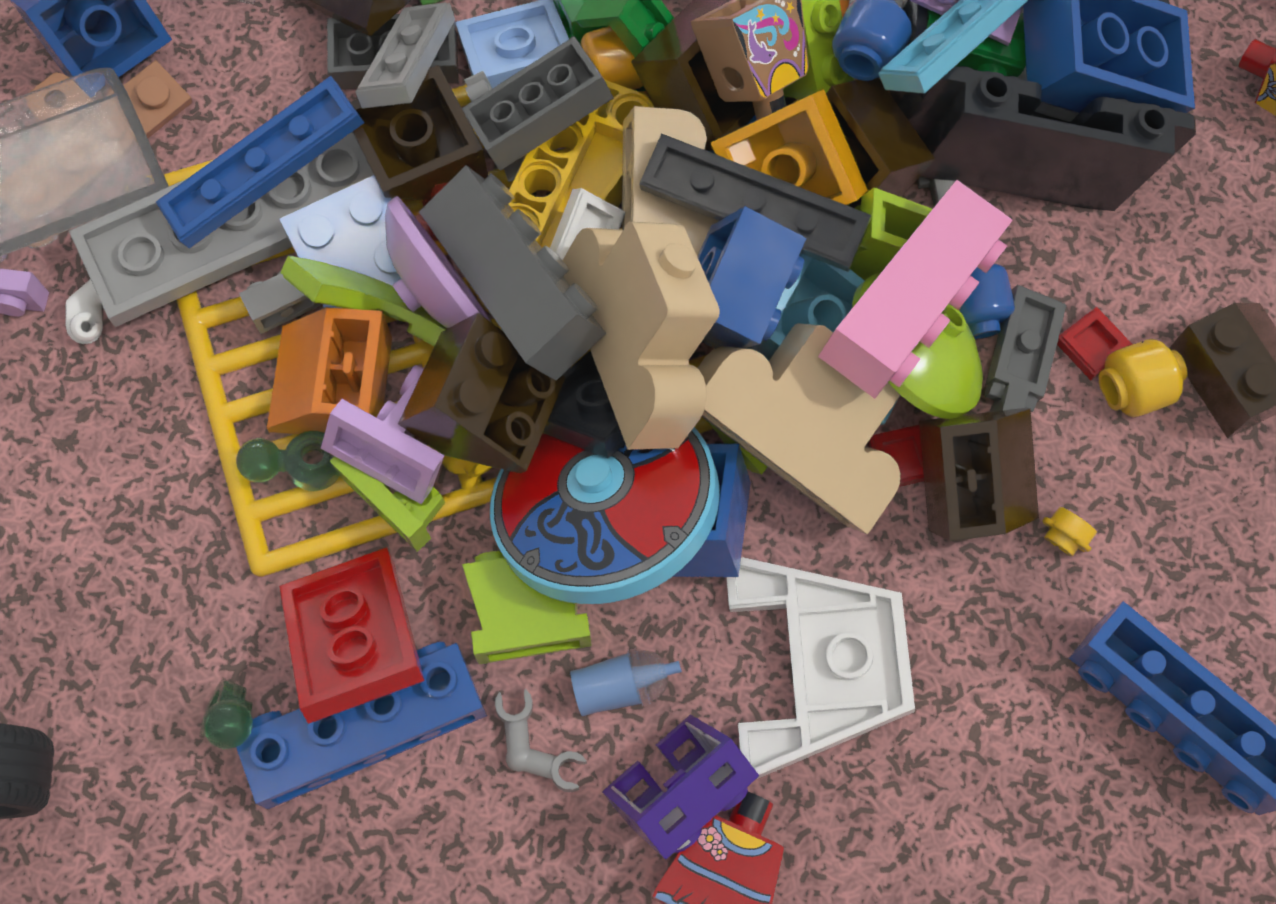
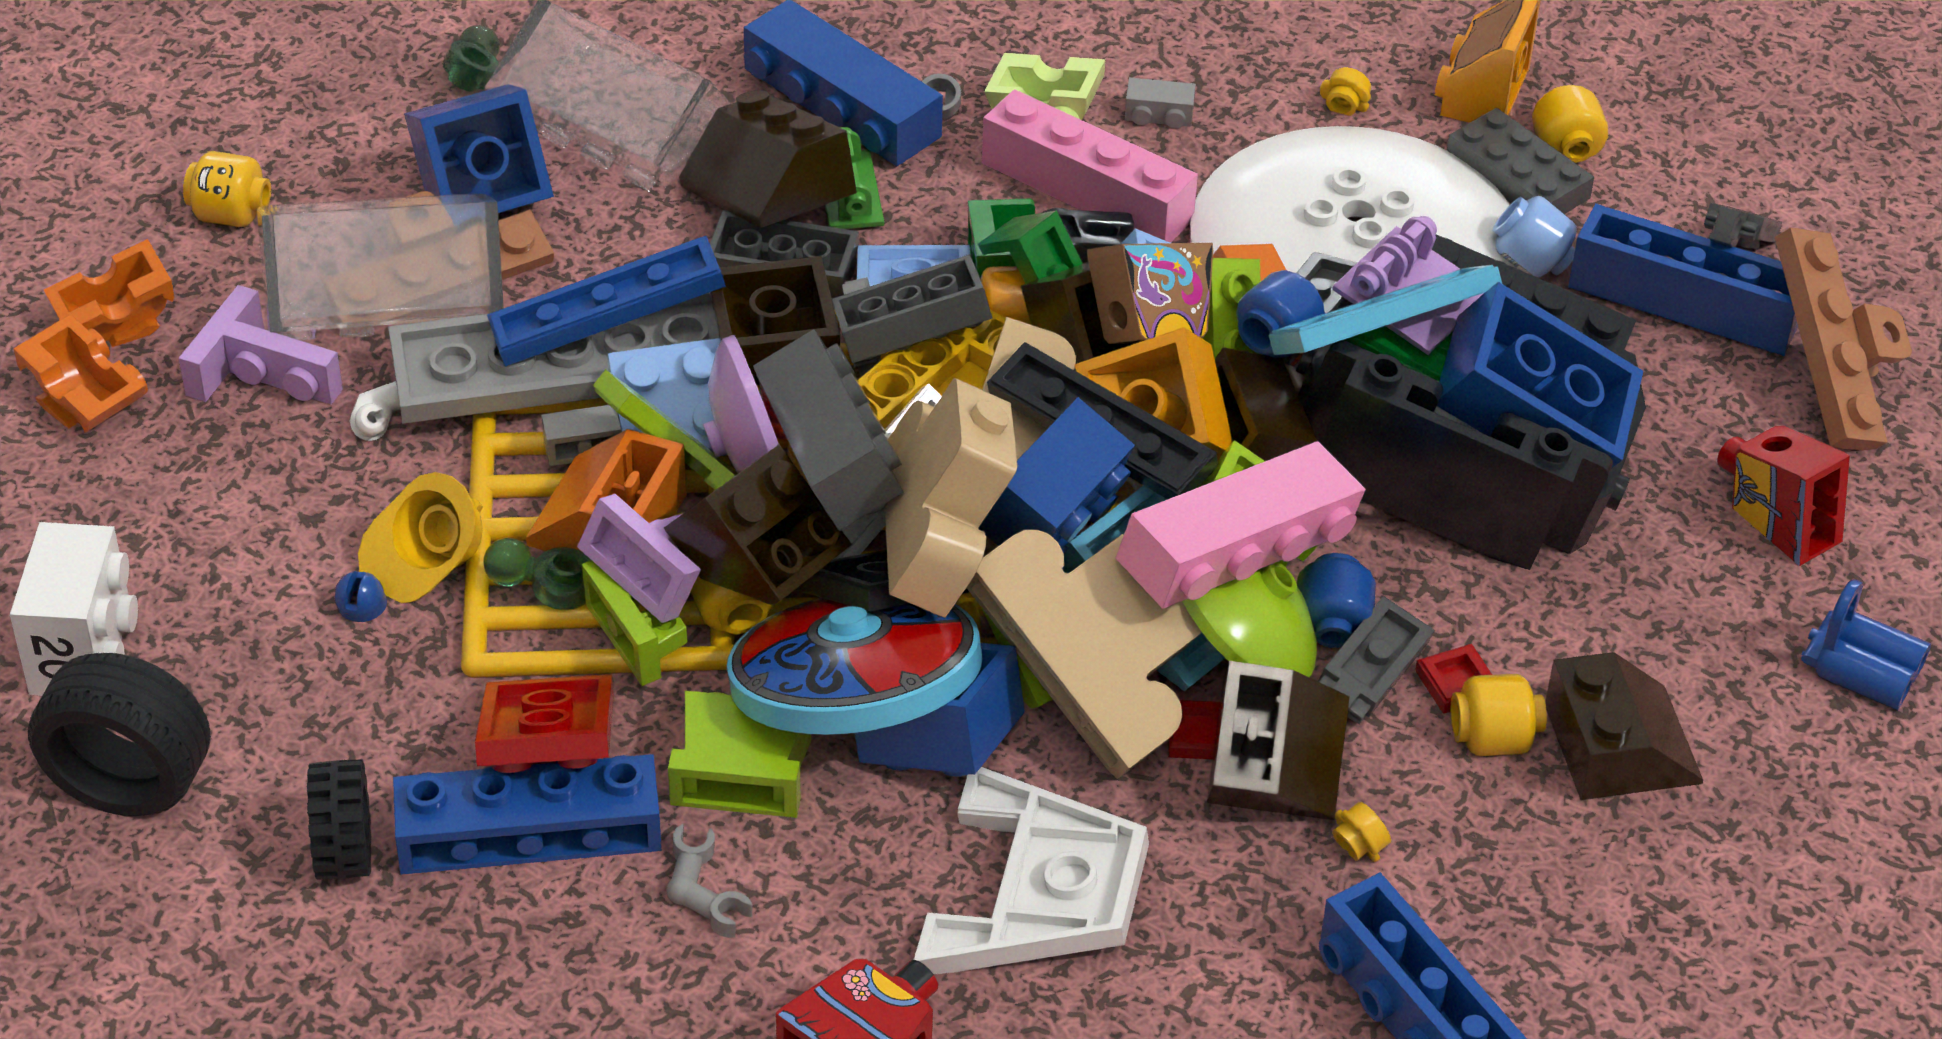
camera: 15 degrees right, 25 degrees down
clear green plate [200,679,253,749] -> none
light grey tile [355,2,455,108] -> none
medium blue piece [570,648,682,716] -> none
dark purple piece [602,714,759,860] -> none
none -> black tyre [307,759,371,880]
none -> blue hinge [335,571,387,622]
none -> yellow piece [358,472,483,603]

